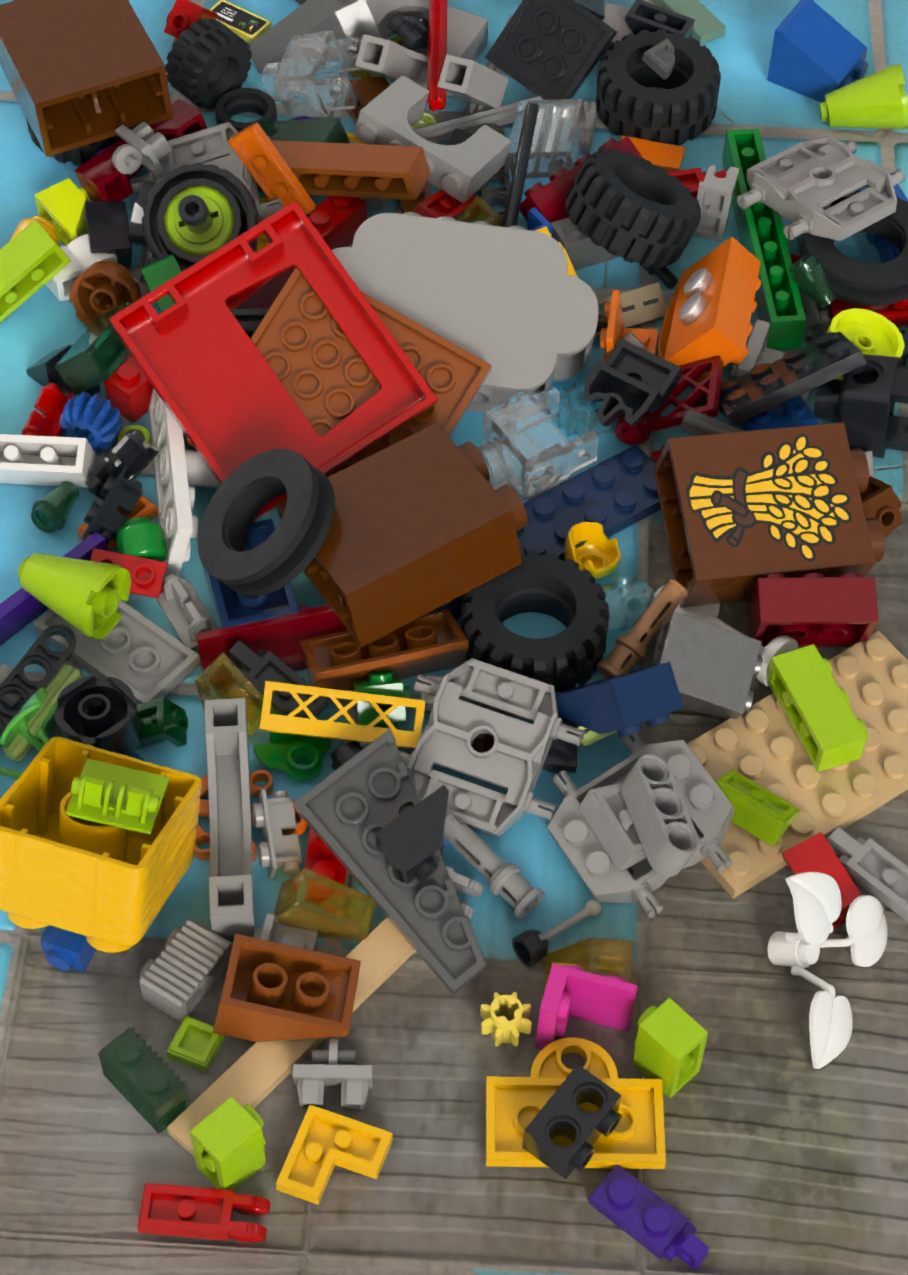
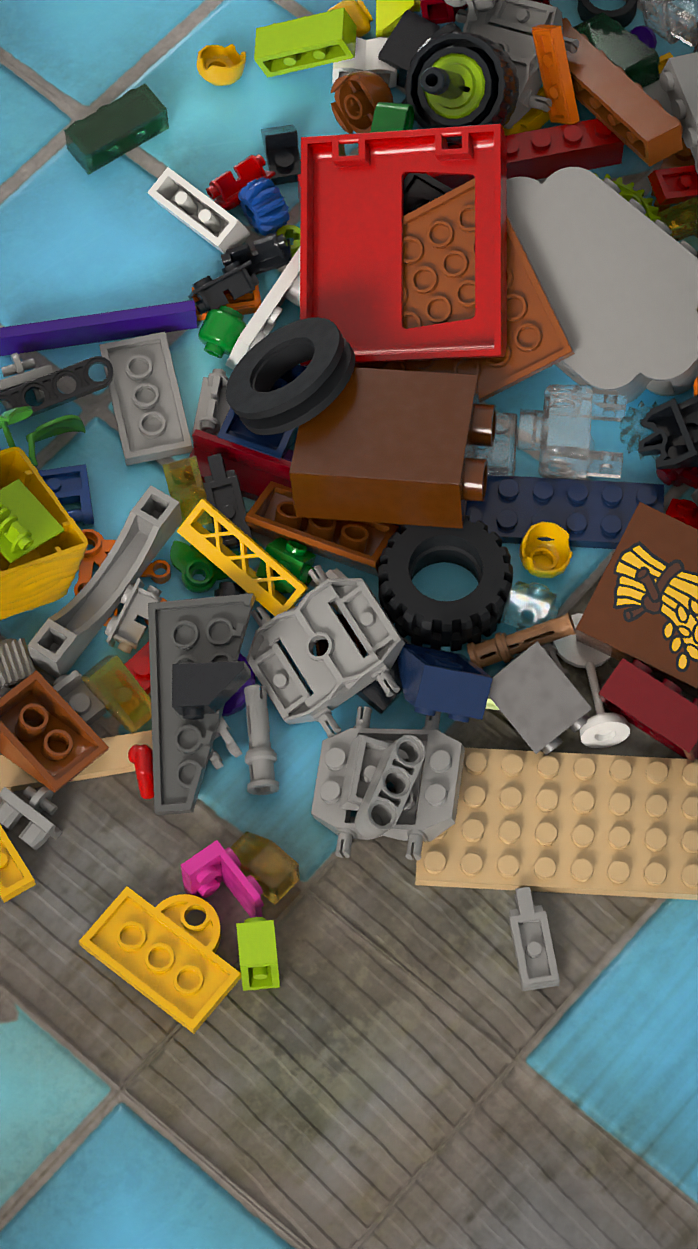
camera: 40 degrees right, 10 degrees up
yellowish green axle [2,665,82,762] -> none
lime cone [18,553,131,640] -> none
clear green cone [31,481,80,533] -> none
black brick [54,676,142,756] -> none
clear green brick [55,301,131,395] -> none
red hinge [90,548,168,599] -> none
dark green bracket [136,697,188,749] -> none
light yellow gear [480,992,532,1047] -> none
hinge [512,899,602,967] -> none
black brick [522,1064,622,1180] -> none
dark purple hinge [589,1165,709,1271] -> none
lime slope [715,769,800,846] -> none
lime brick [766,644,868,773] -> none
white plant [768,872,888,1069] -> none
red hinge [782,832,862,928] -> none
none -> red arm [128,744,154,799]

